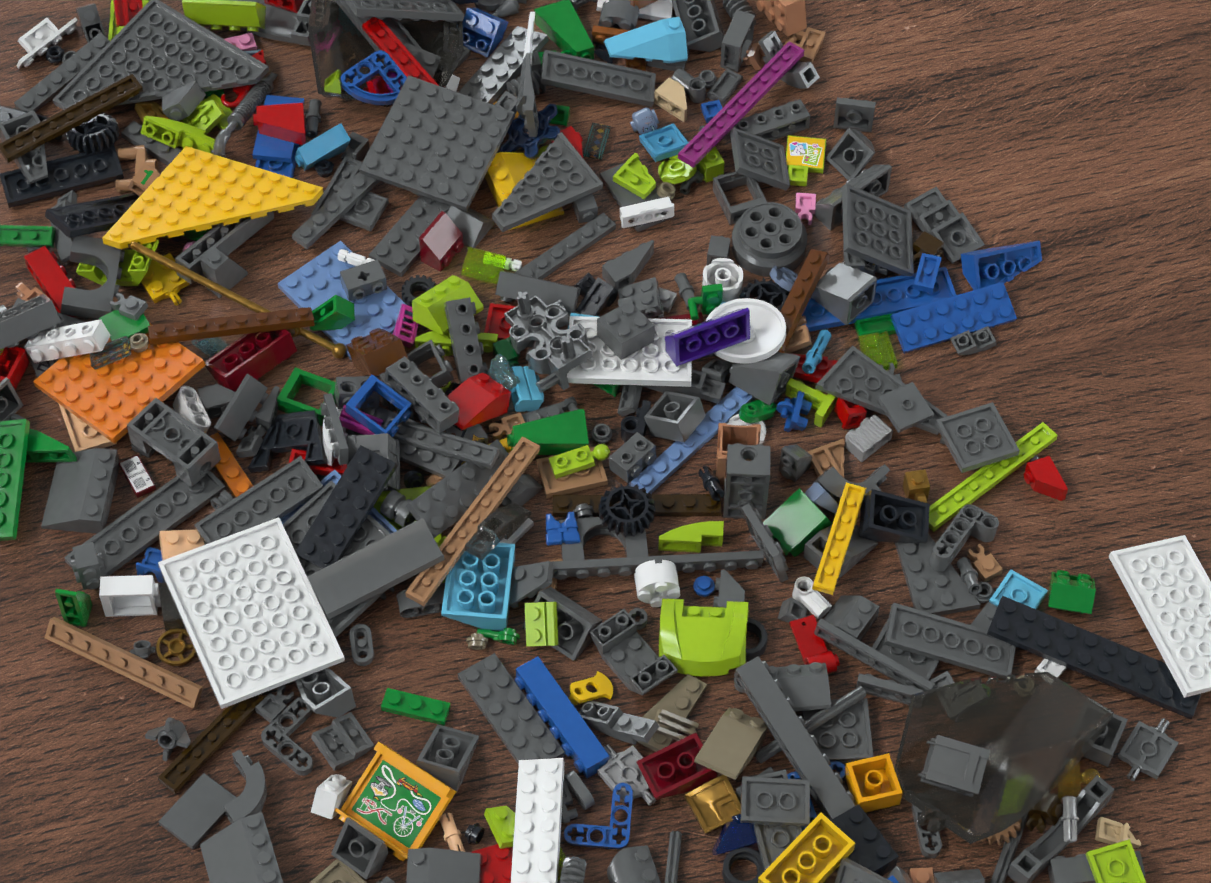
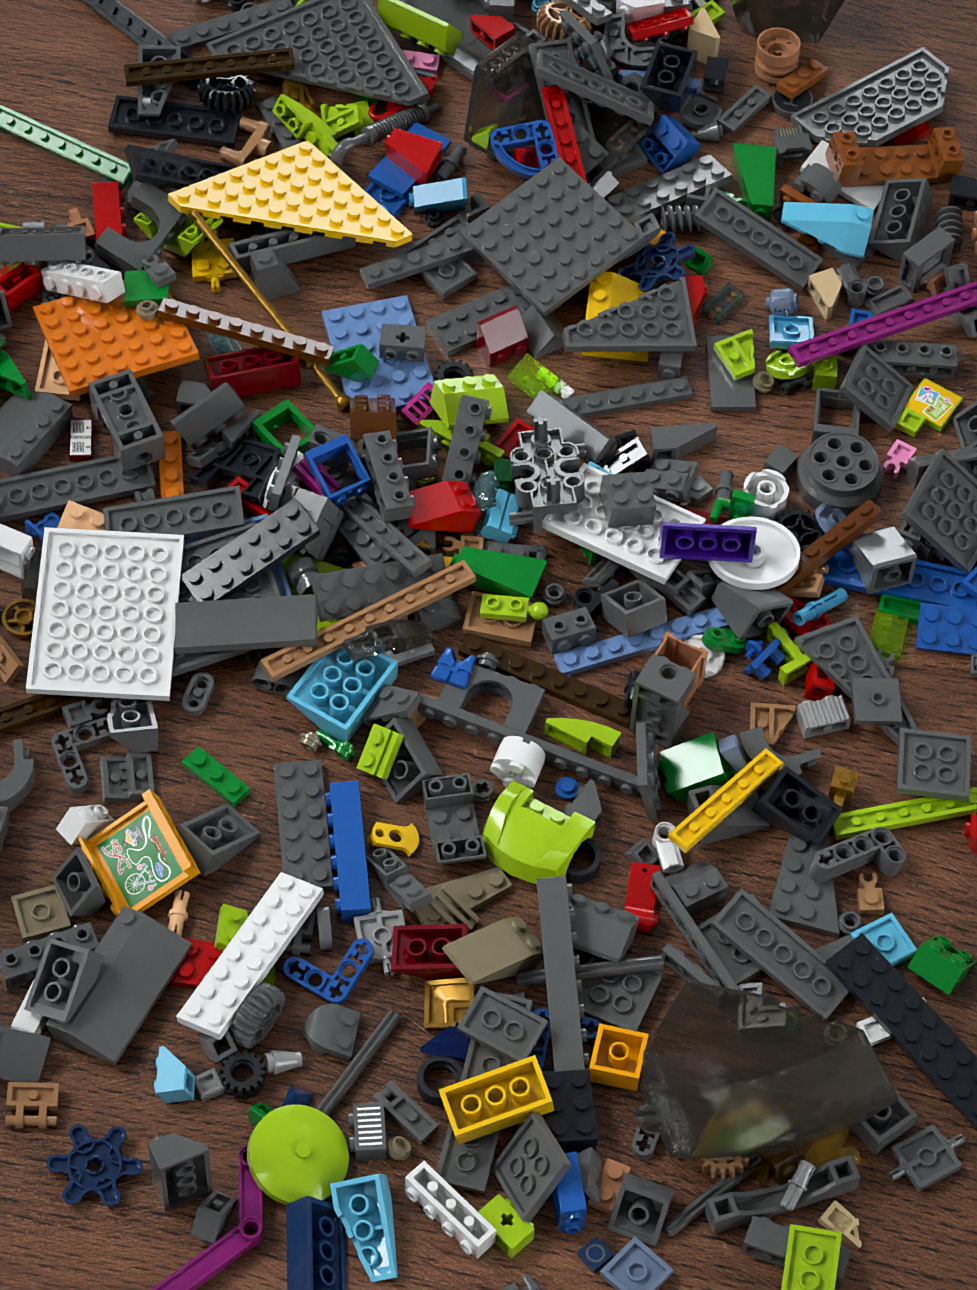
camera: 25 degrees right, 0 degrees up
clear smoke tile [90,336,131,370] -> none
medium nougat brick [128,163,161,196] -> none
dark grey slope [162,81,206,121] -> none
white beam [173,386,211,433] -> none
white axle [337,249,374,266] -> none
black plate [465,823,485,845] -> none
dark grey plate [516,12,539,137] -> none
black gear [598,482,656,538] -> none
white piece [619,197,674,228] -> none
dark grey slope [779,444,812,482] -> none
dark grey container [917,735,990,797] -> none
dark grey pin [957,557,982,595] -> none

